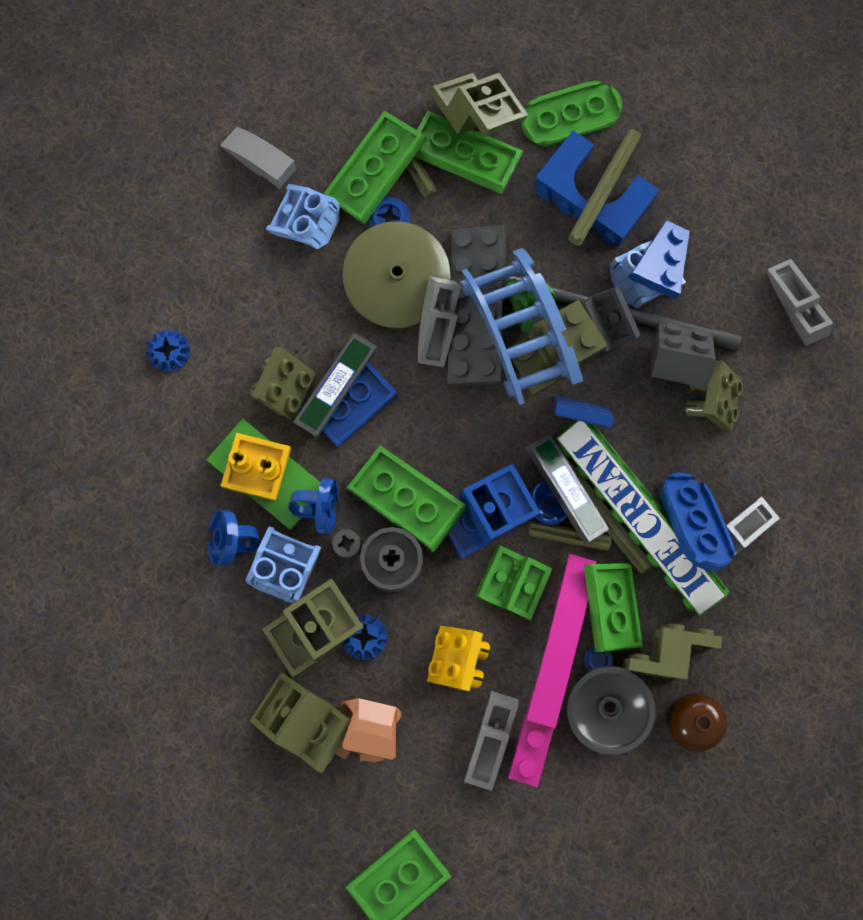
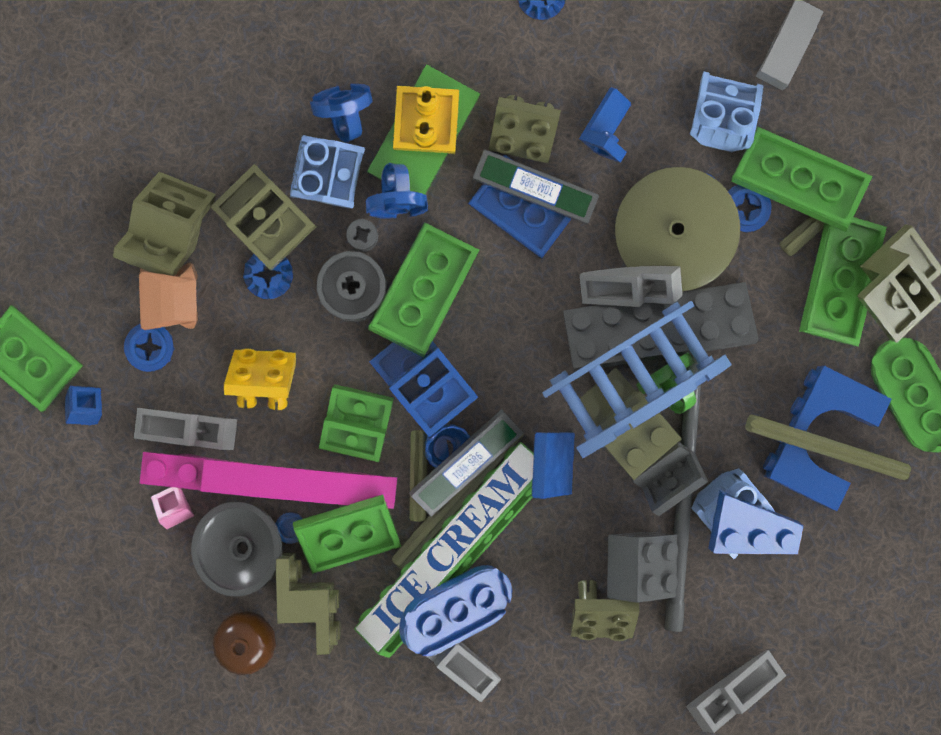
camera: 80 degrees right, 10 degrees up
none -> blue slope [65,386,102,425]
none -> blue gear [124,324,175,372]
none -> bright pink slope [151,487,194,529]
none -> blue bracket [579,87,631,163]

